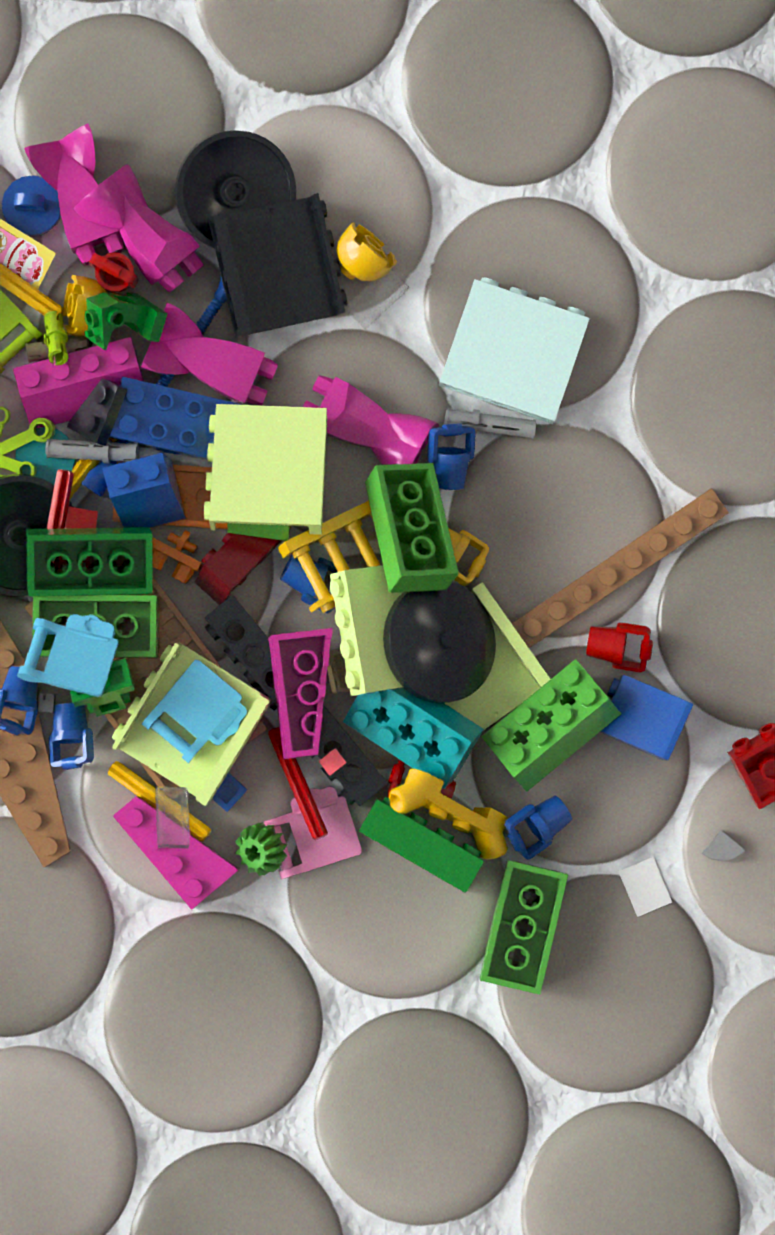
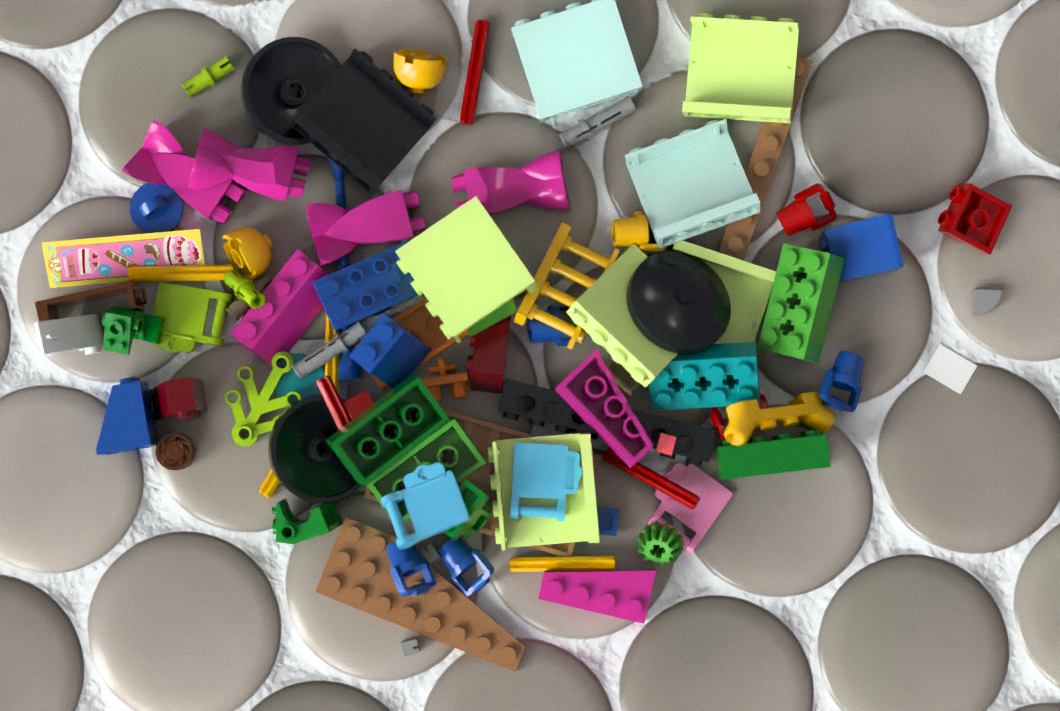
camera: 30 degrees left, 0 degrees up
black wing [67,378,128,446] -> none
green tile [85,292,168,350] -> none
red piece [89,252,139,293] -> none
clear tile [155,786,190,849] -> none
bright green brick [365,463,459,593] -> none
blue piece [427,423,476,490] -> none
bright green brick [479,859,568,995] -> none
none -> lime pin [181,55,235,98]
none -> red axle [460,20,490,125]
none -> light aqua panel [625,119,760,249]
none -> yellowish green panel [682,13,799,124]

